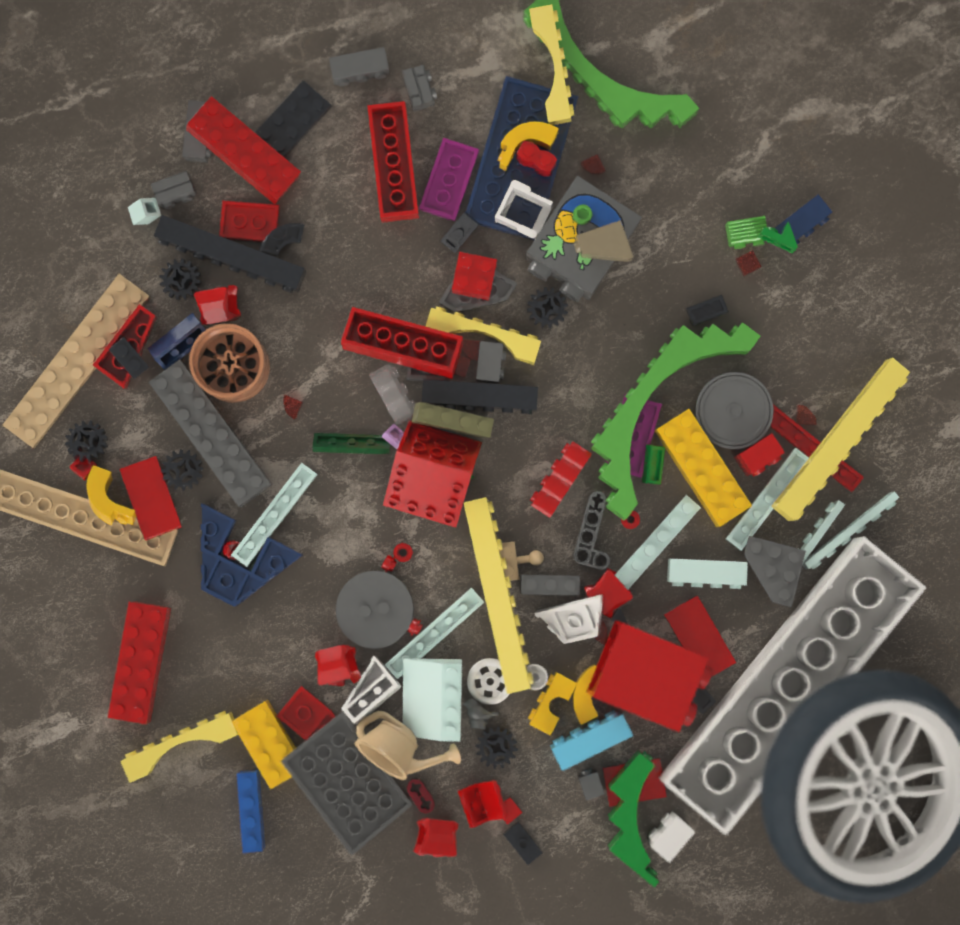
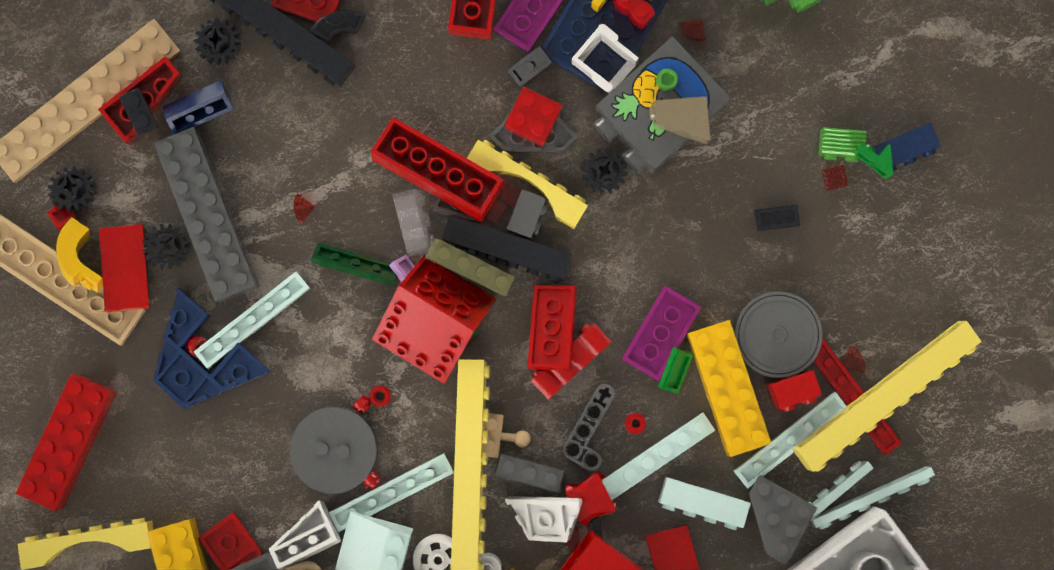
camera: 20 degrees right, 0 degrees up
nougat wheel [189,324,270,403] -> none
red piece [194,285,241,325] -> none
red piece [315,645,362,686] -> none
bright green arch [591,322,760,521] -> none
none -> red tile [527,285,577,371]

